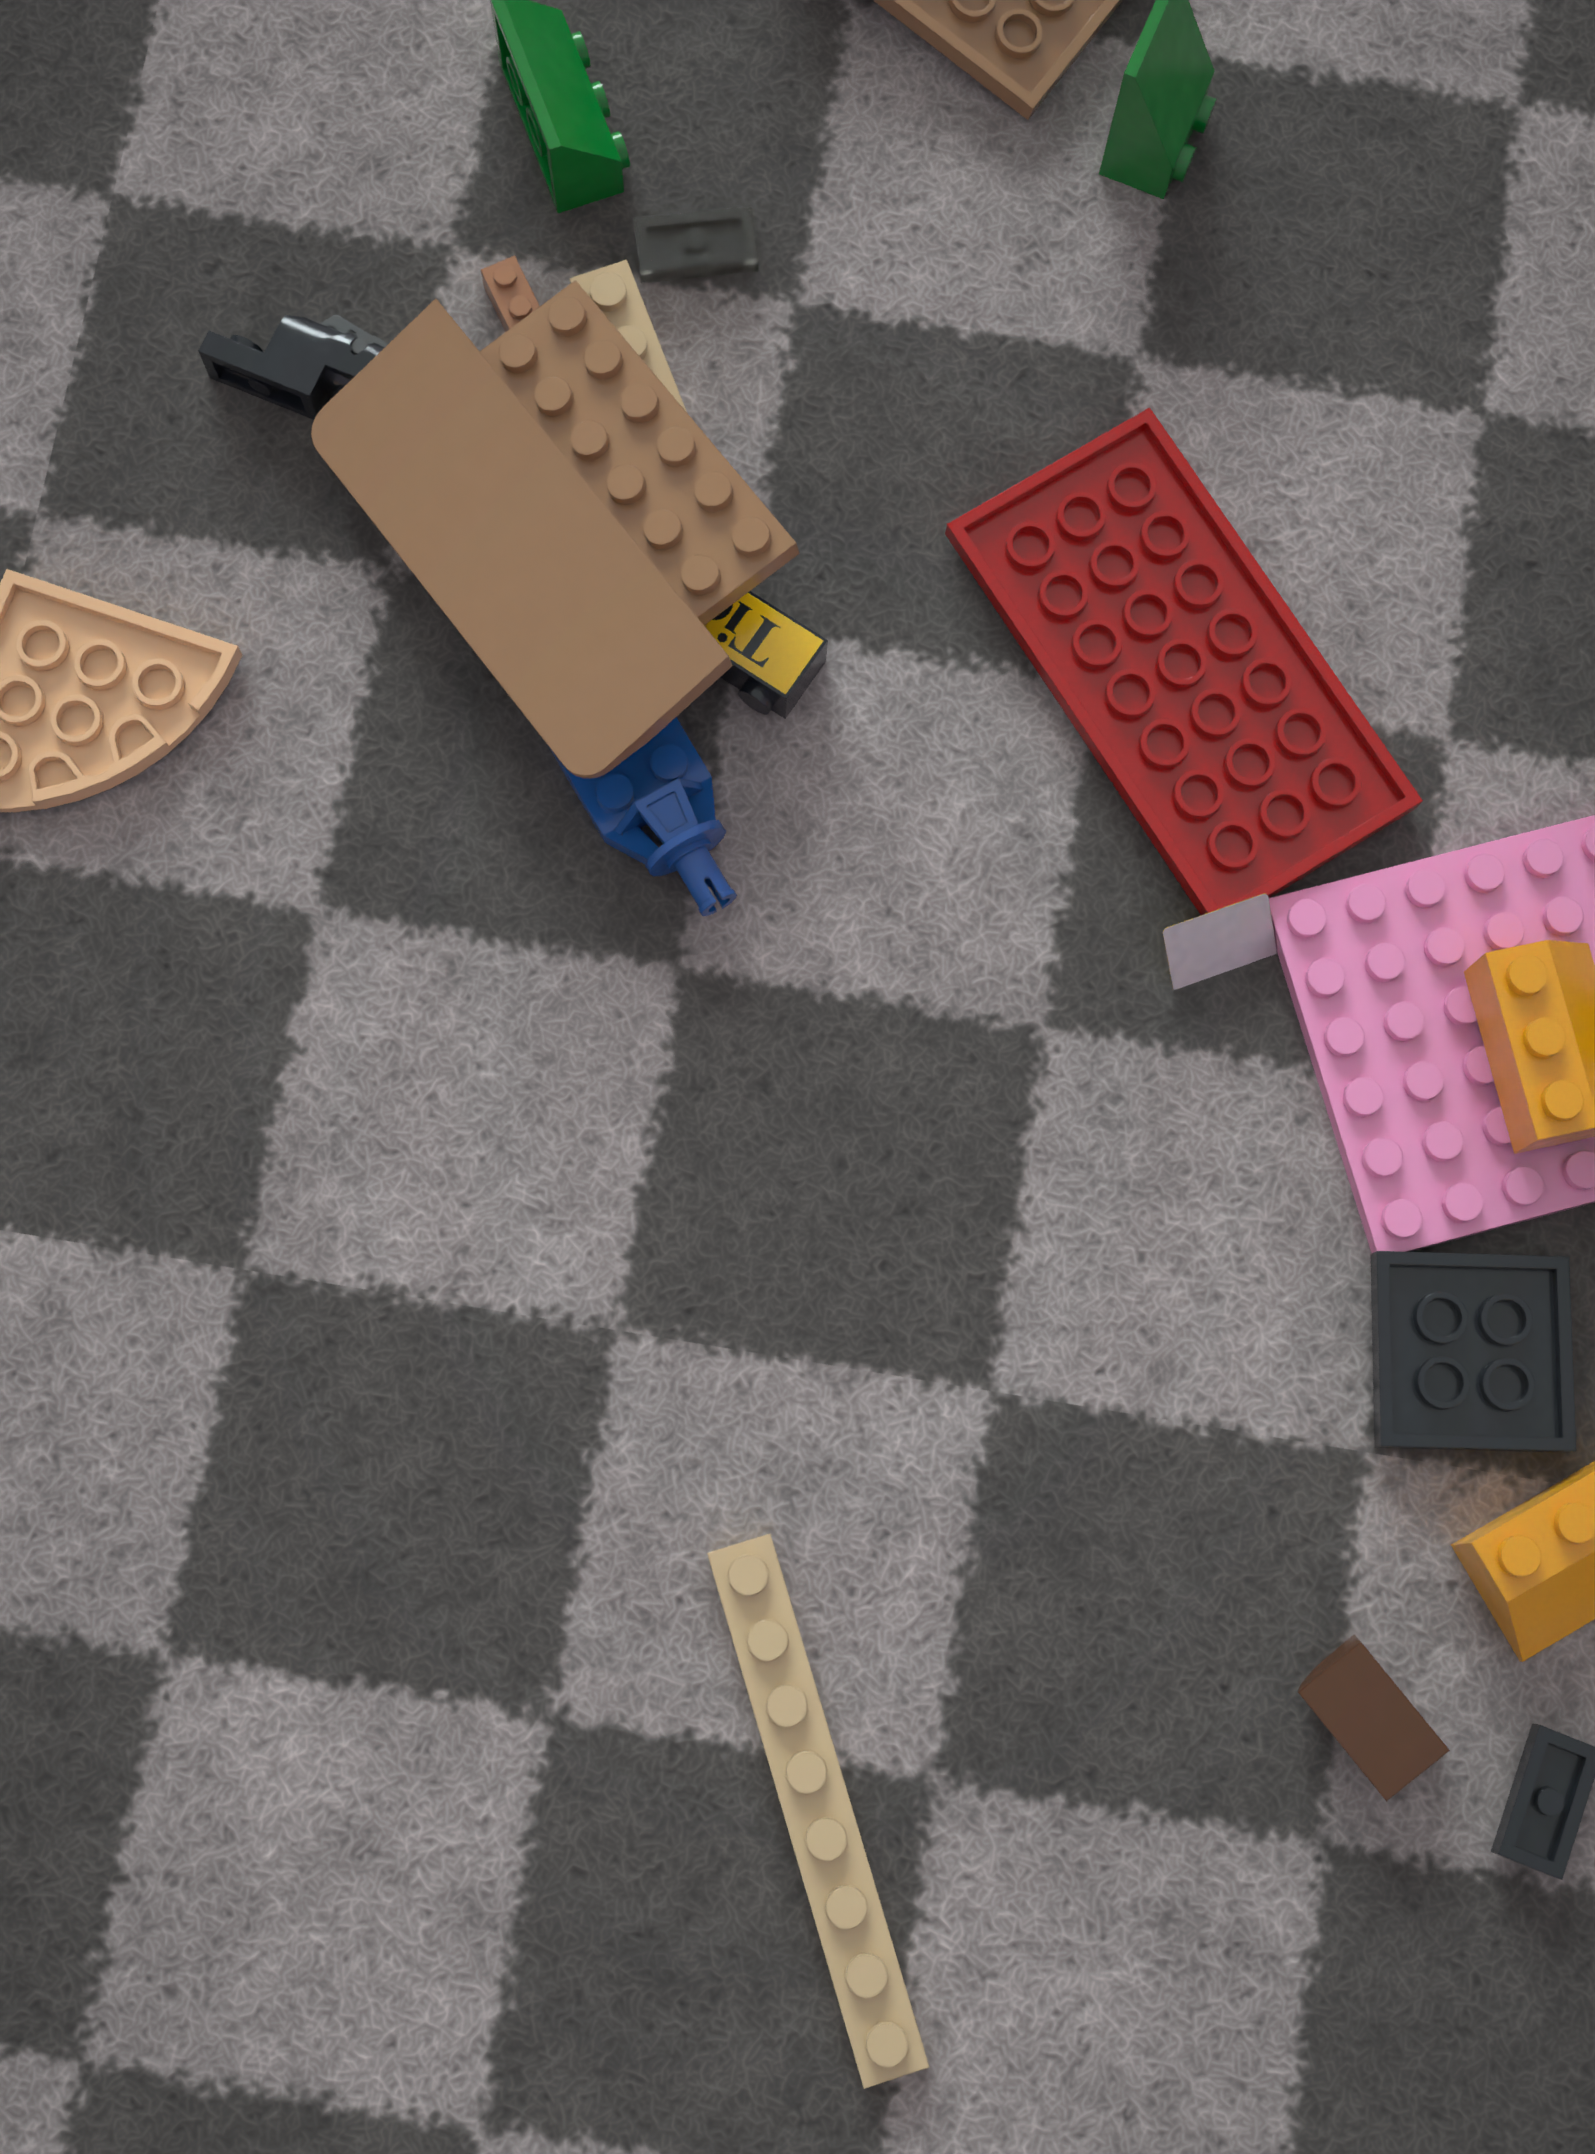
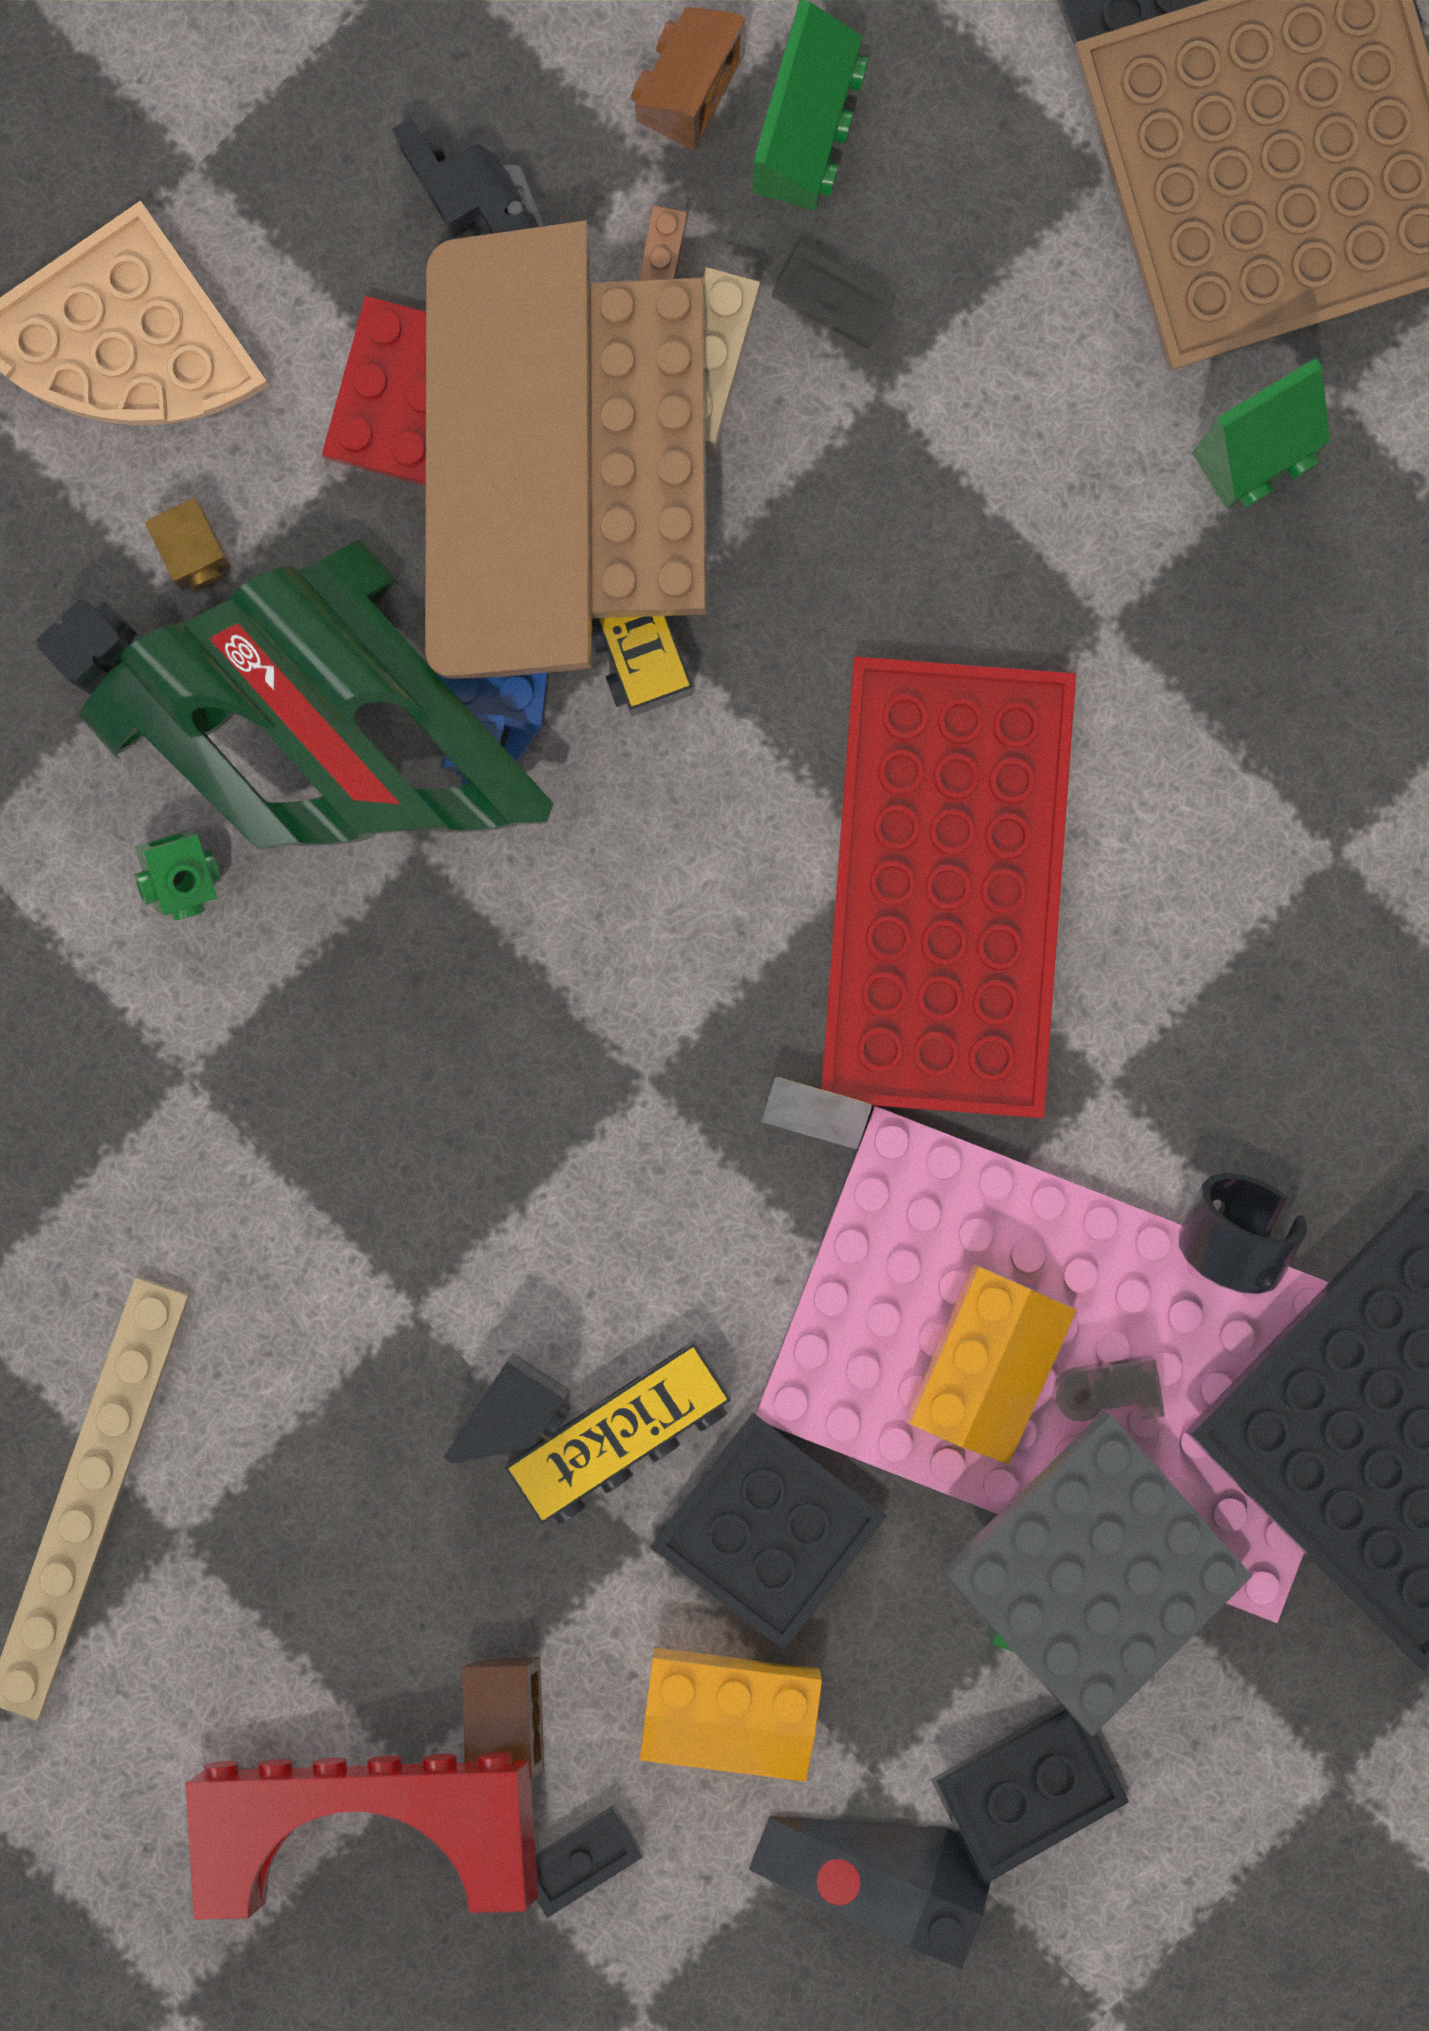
camera: 45 degrees right, 10 degrees up
none -> black brick [36,599,138,695]
none -> dark green panel [79,540,553,849]
none -> green brick [134,829,221,920]
none -> pearl gold brick [144,497,232,592]
none -> red arch [185,1752,538,1920]
none -> red plate [322,296,426,486]
none -> black slope [443,1353,571,1464]
none -> yellow brick [504,1340,731,1525]
none -> dark orange slope [631,7,746,151]

